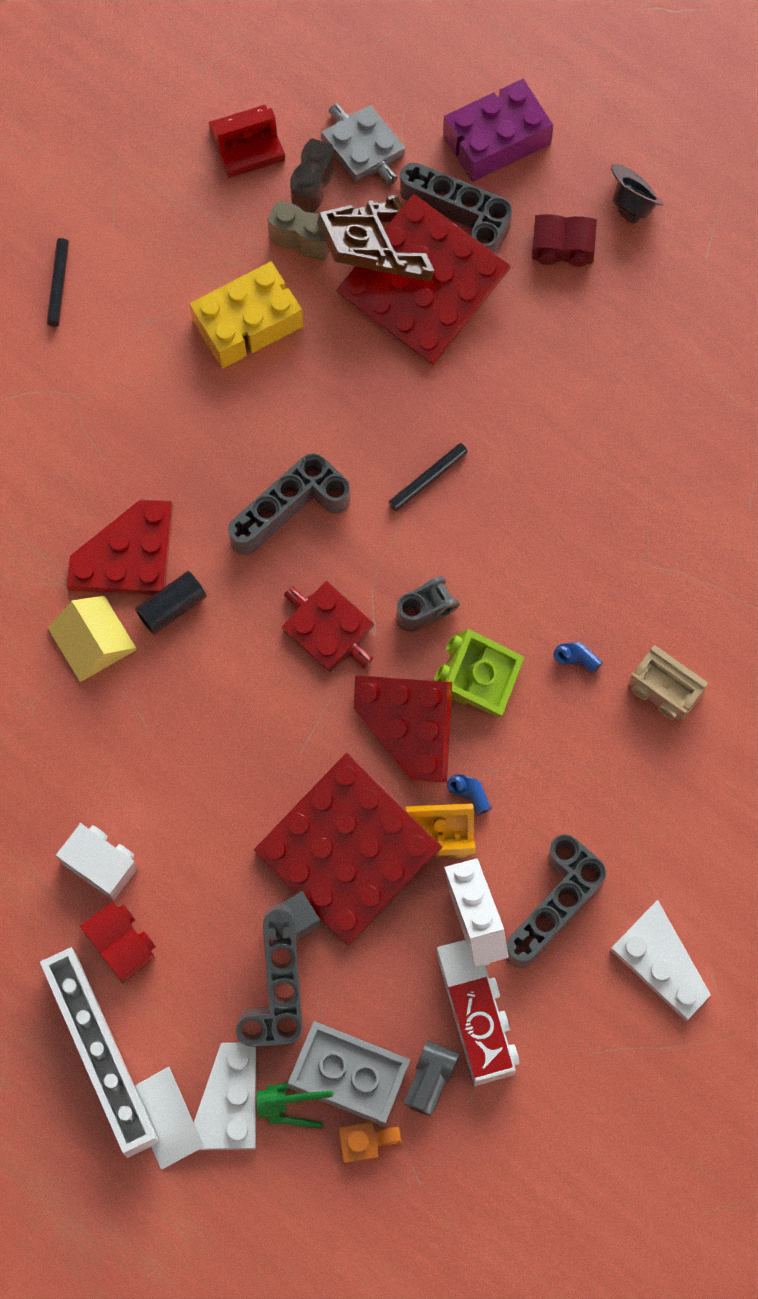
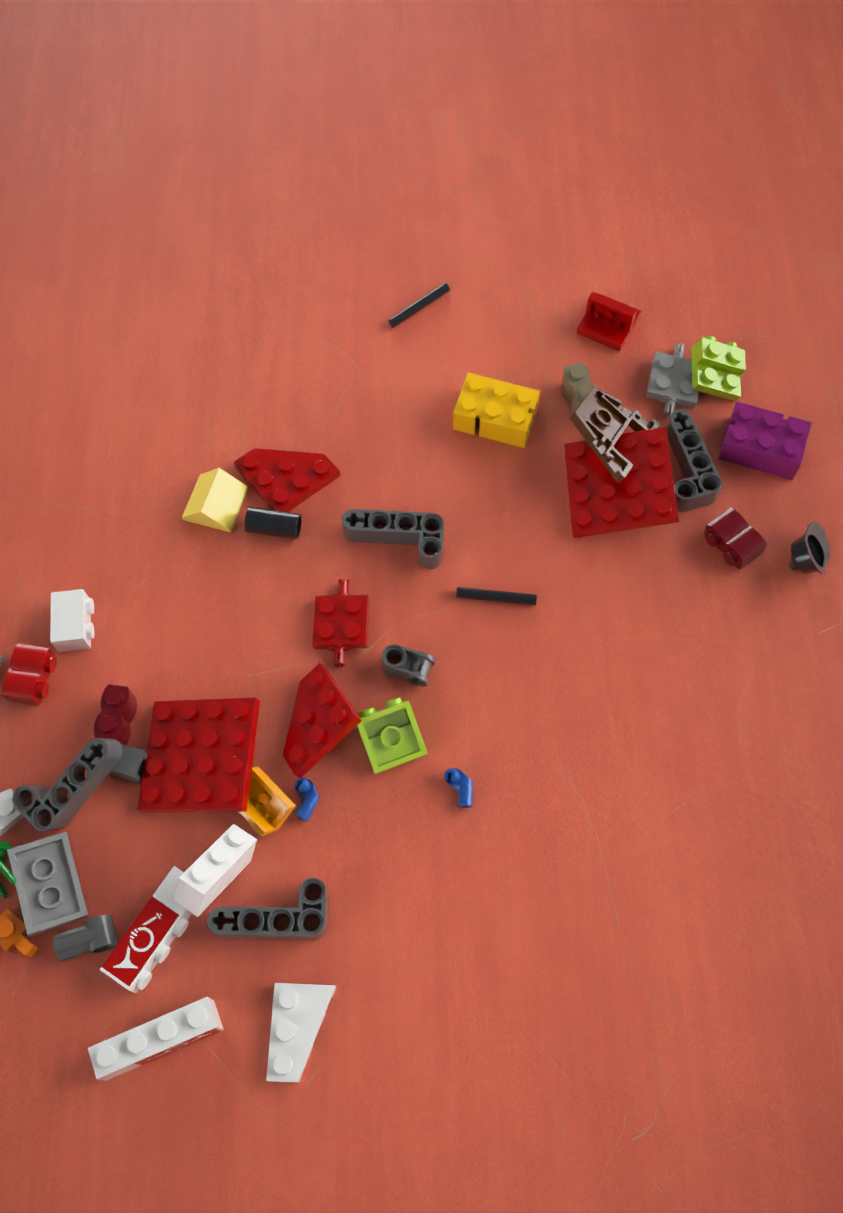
camera: 50 degrees right, 5 degrees down
clear smoke brick [290,138,334,213] -> none
tan hinge [628,645,708,723] -> none
none -> white brick [88,997,224,1081]
none -> dark red brick [94,684,137,745]
none -> lime plate [691,336,746,402]

